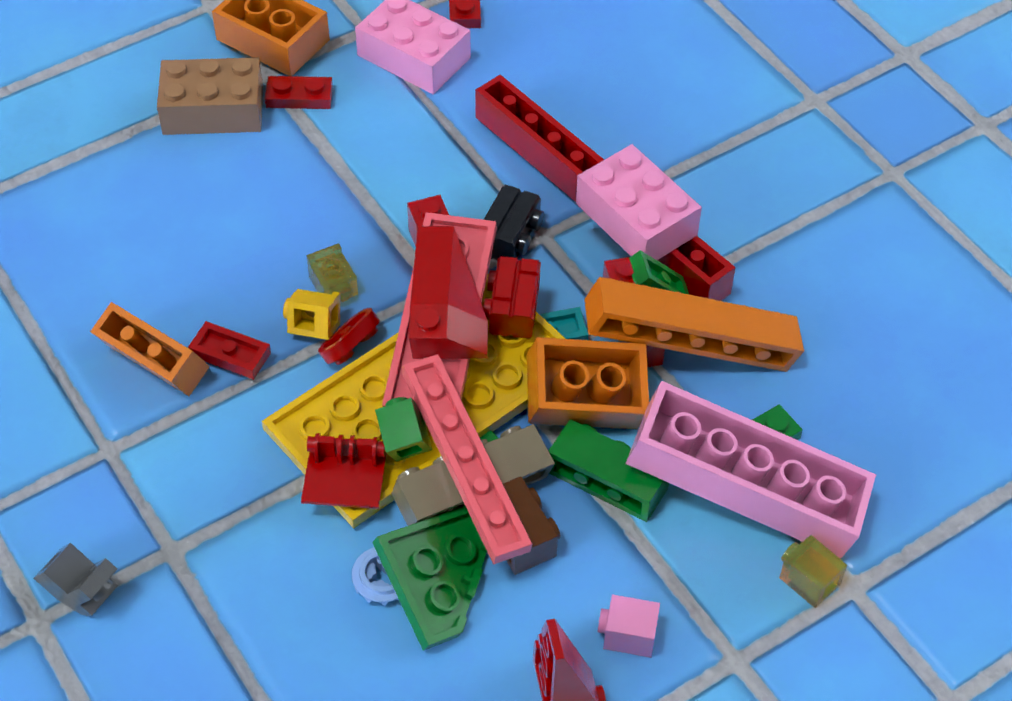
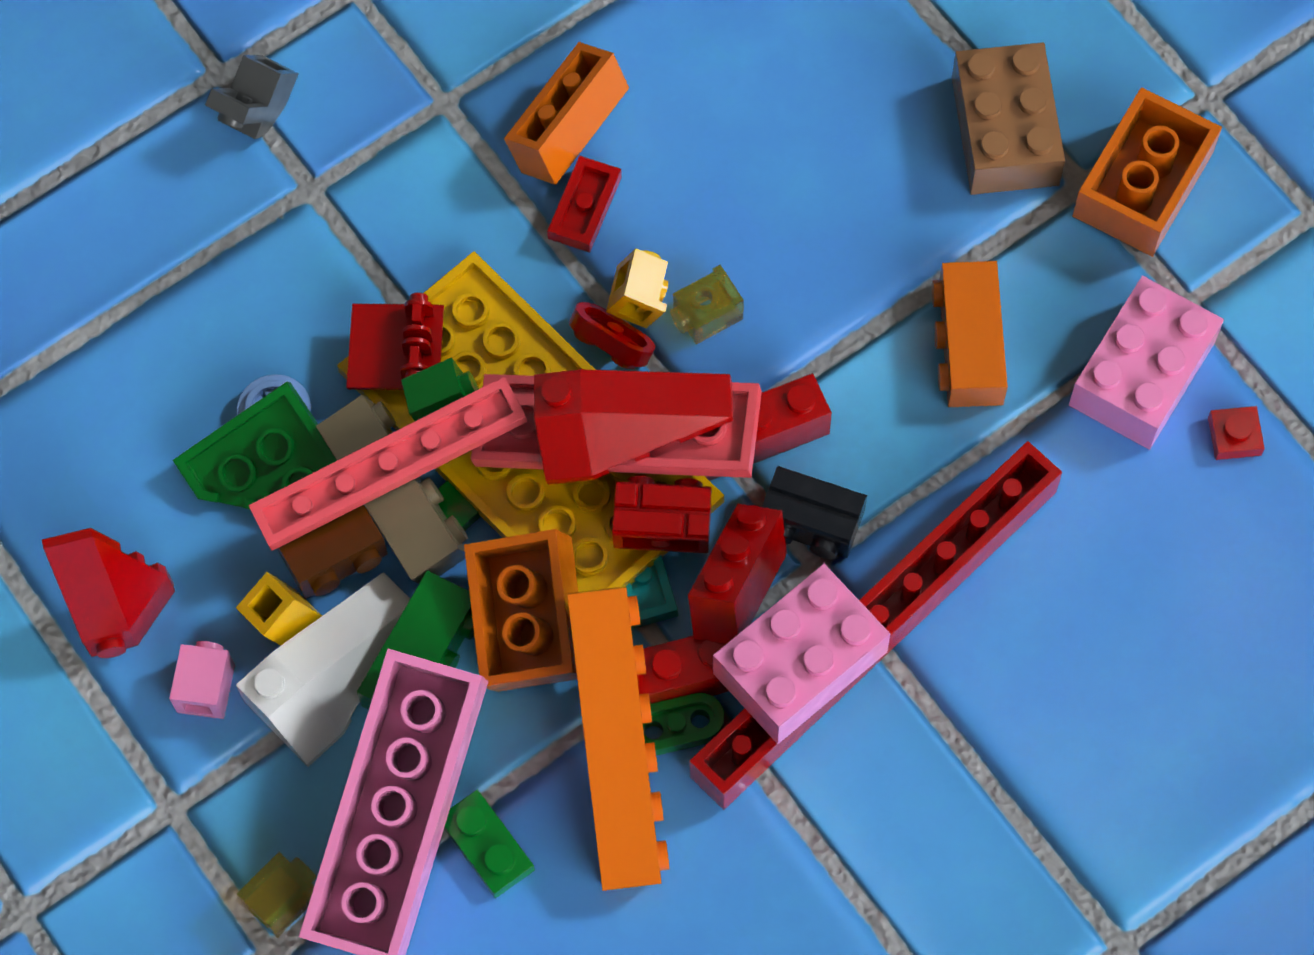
camera: 90 degrees right, 15 degrees up
red plate [265,76,333,109] -> none
green plate [629,250,689,294] -> none
none -> yellow brick [236,572,322,646]
none -> white wedge [236,572,410,767]
none -> red brick [688,504,787,644]
none -> orange brick [932,261,1008,407]

